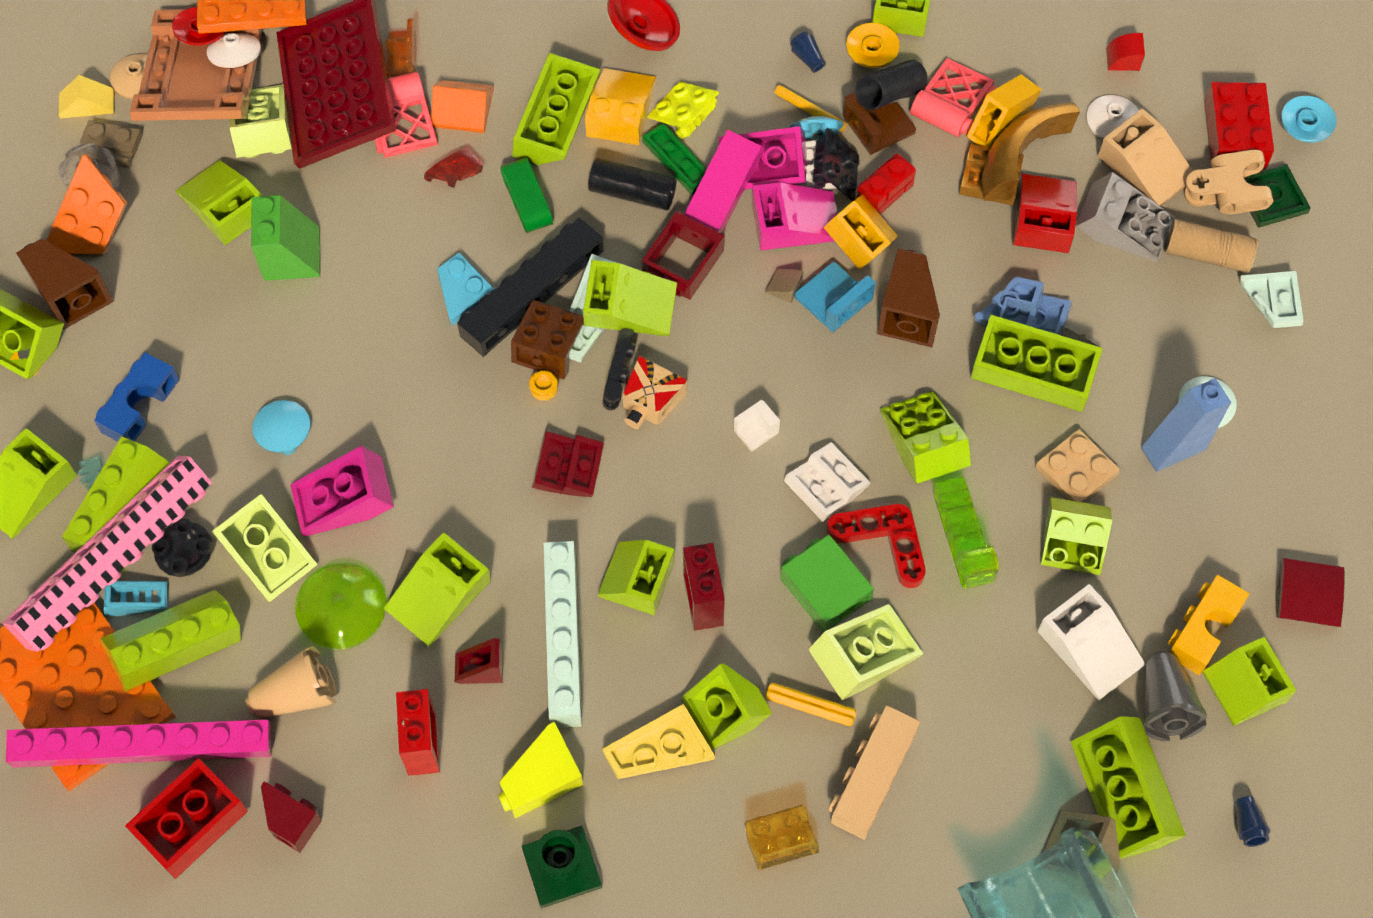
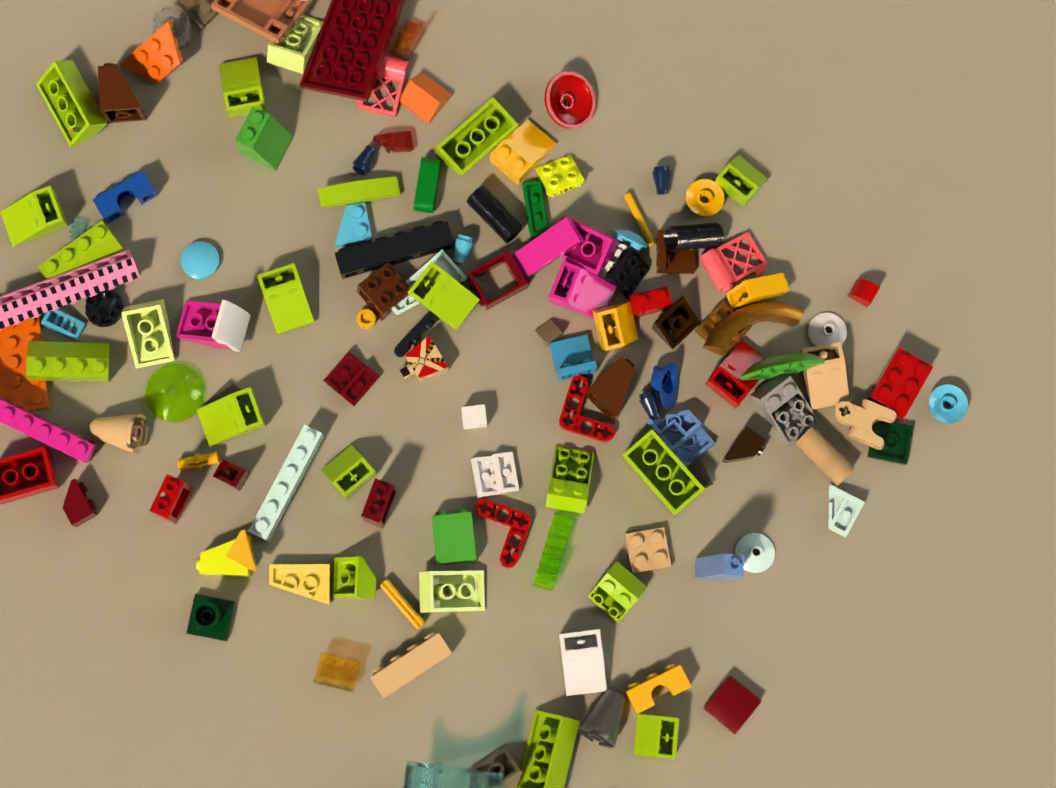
camera: 25 degrees right, 15 degrees up
none -> yellow pin [177,451,220,471]
none -> white slope [212,300,251,352]
none -> yellow slope [227,530,258,571]
none -> lime slope [257,263,315,335]
none -> lime slope [317,176,400,208]
none -> dark blue cone [352,145,376,175]
none -> medium azure cone [453,234,473,264]
none -> red beam [559,375,615,443]
none -> dark blue cone [639,390,661,419]
none -> blue piece [651,362,678,409]
none -> dark brown slope [652,296,700,349]
none -> dark brown slope [722,426,766,463]
none -> bright green brick [740,352,825,380]

